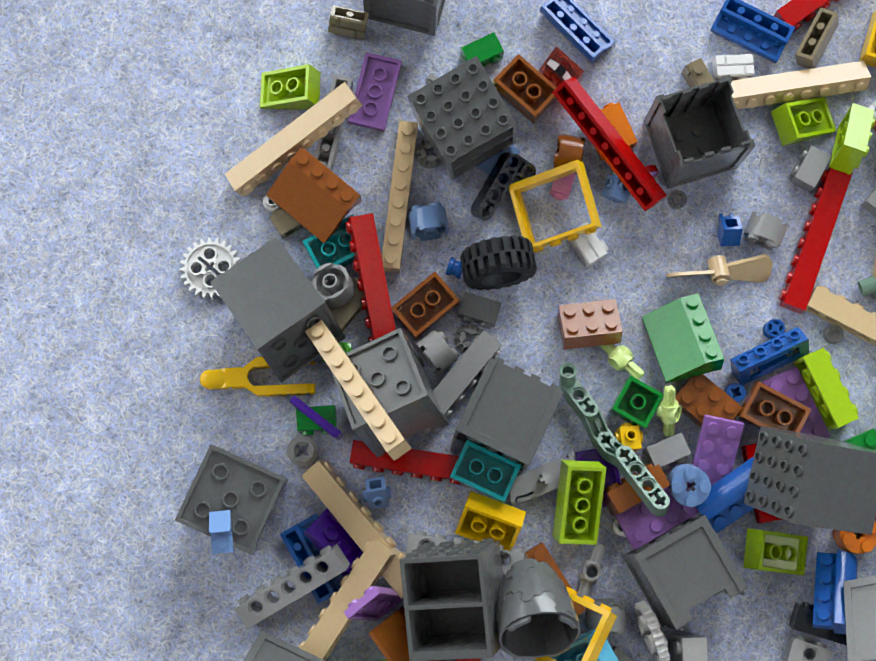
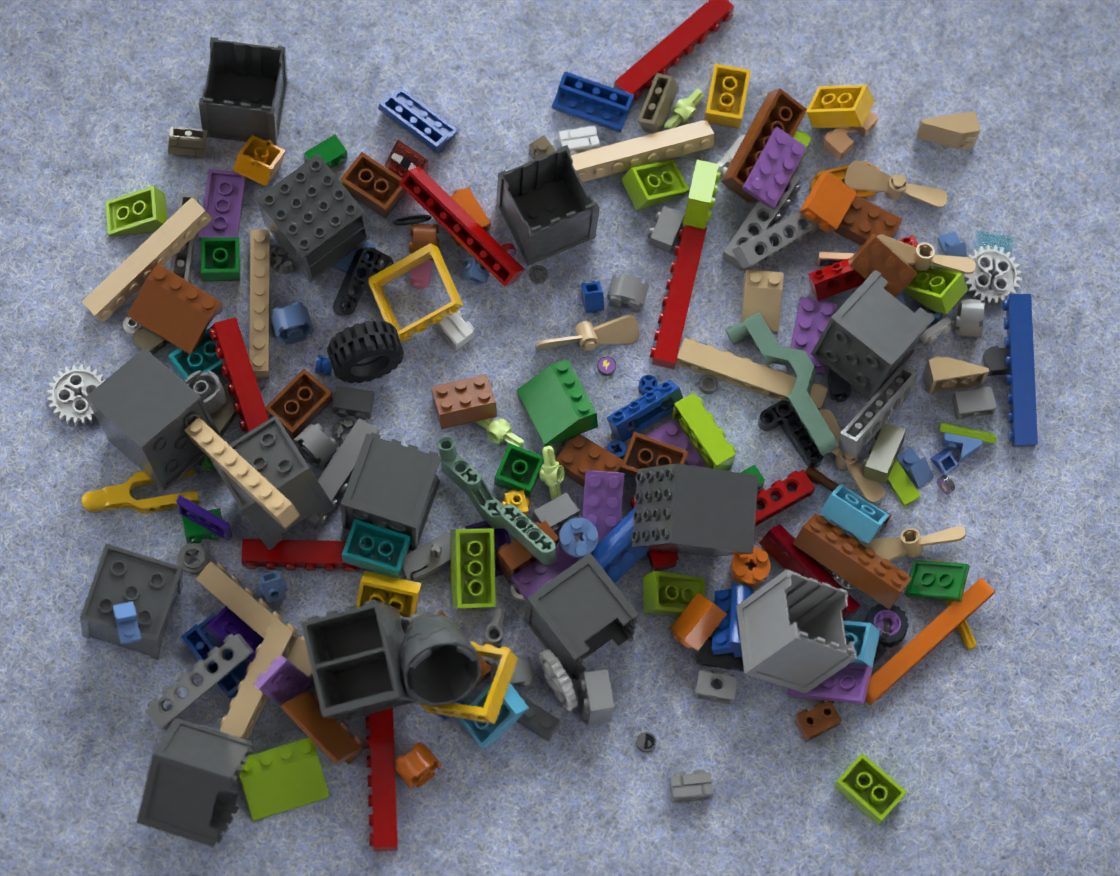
camera: 10 degrees left, 10 degrees down
none -> green brick [201,237,240,282]
none -> light orange brick [233,135,286,186]
none -> black piece [393,215,432,226]
none -> tile [597,356,616,376]
none -> yellowish green axle [664,89,704,130]
none -> orange brick [669,593,727,651]

